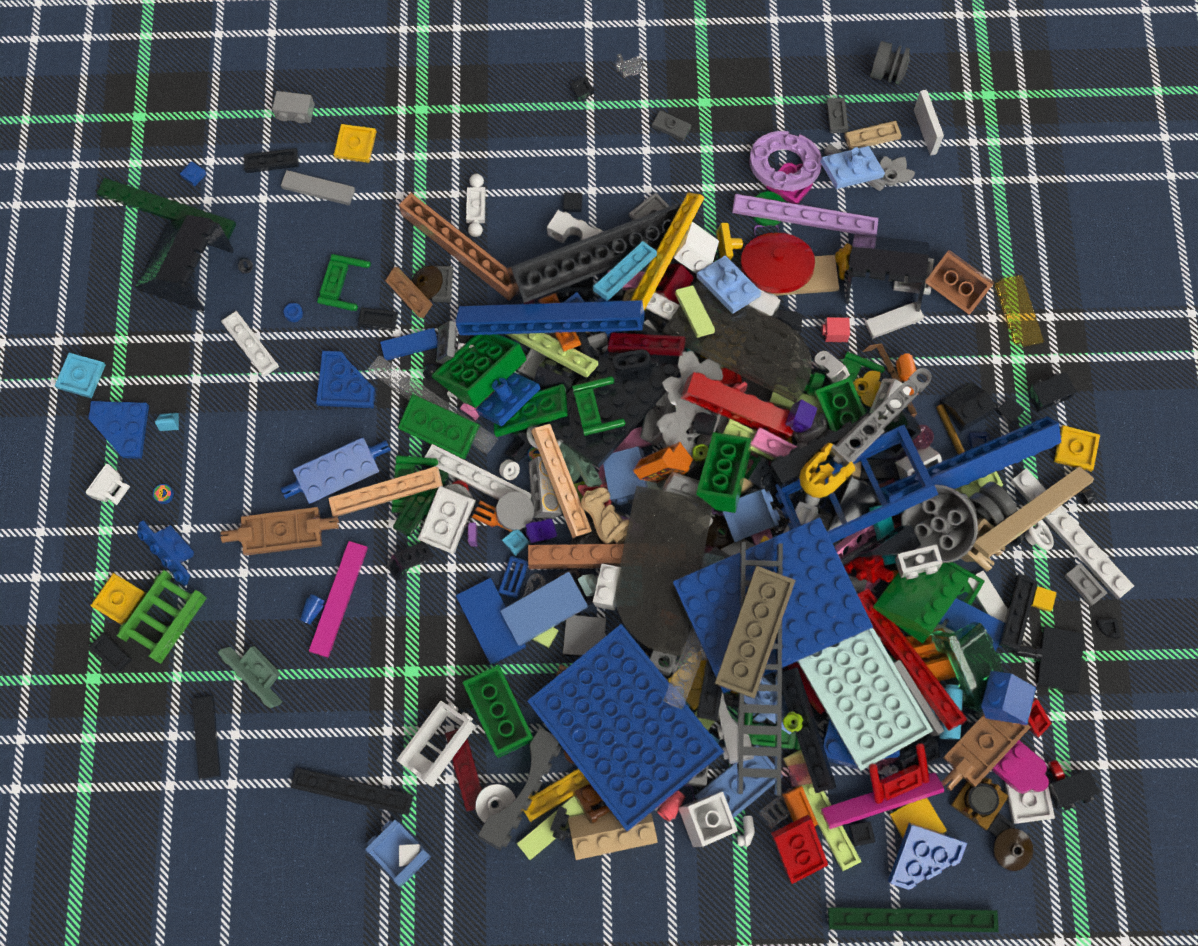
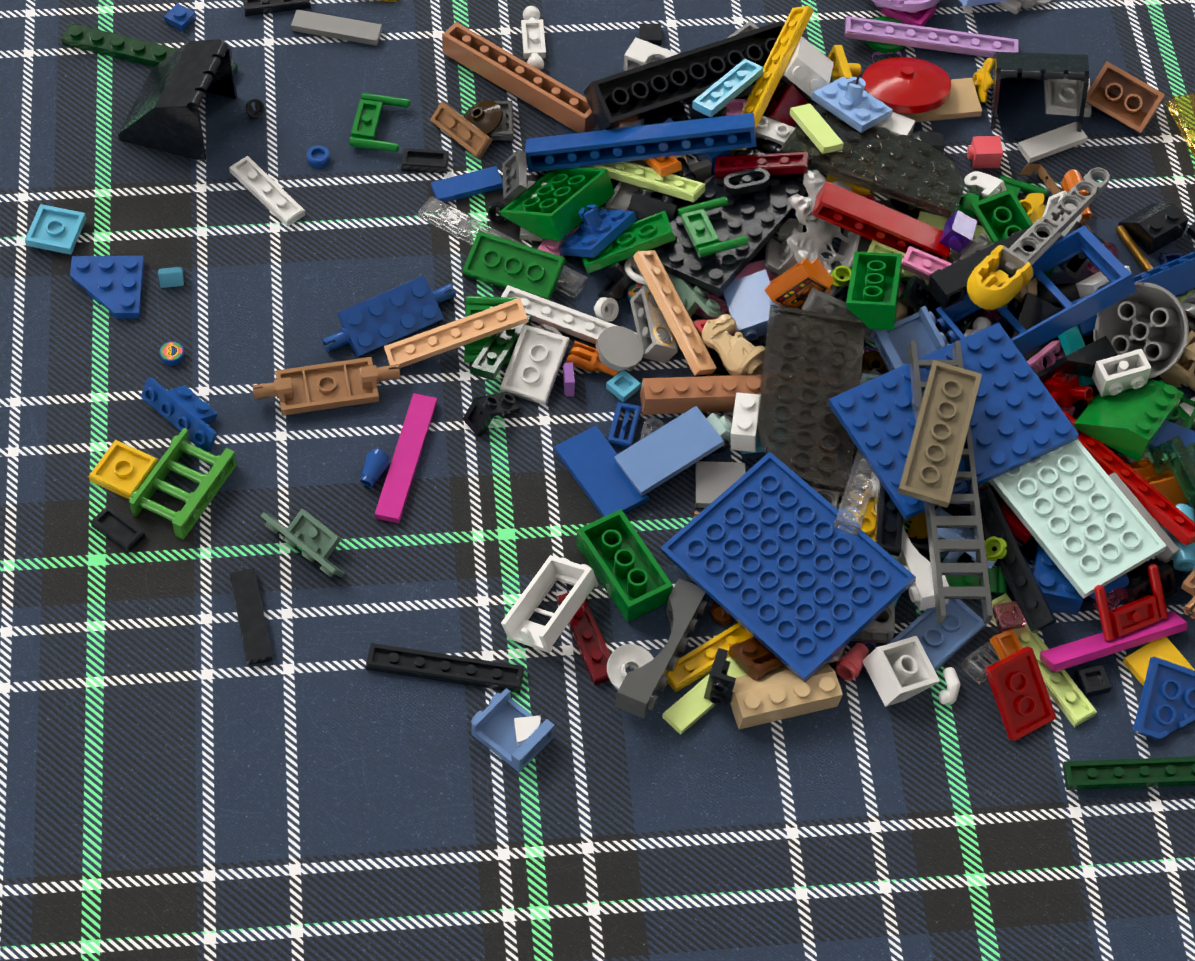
camera: 10 degrees left, 15 degrees down
white piece [86,464,130,505] -> none
blue plate [316,351,375,408] -> none
dark purple bracket [526,518,557,543] -> none
yellowish green tile [532,627,558,648] -> none
black tile [692,413,717,436] -> none

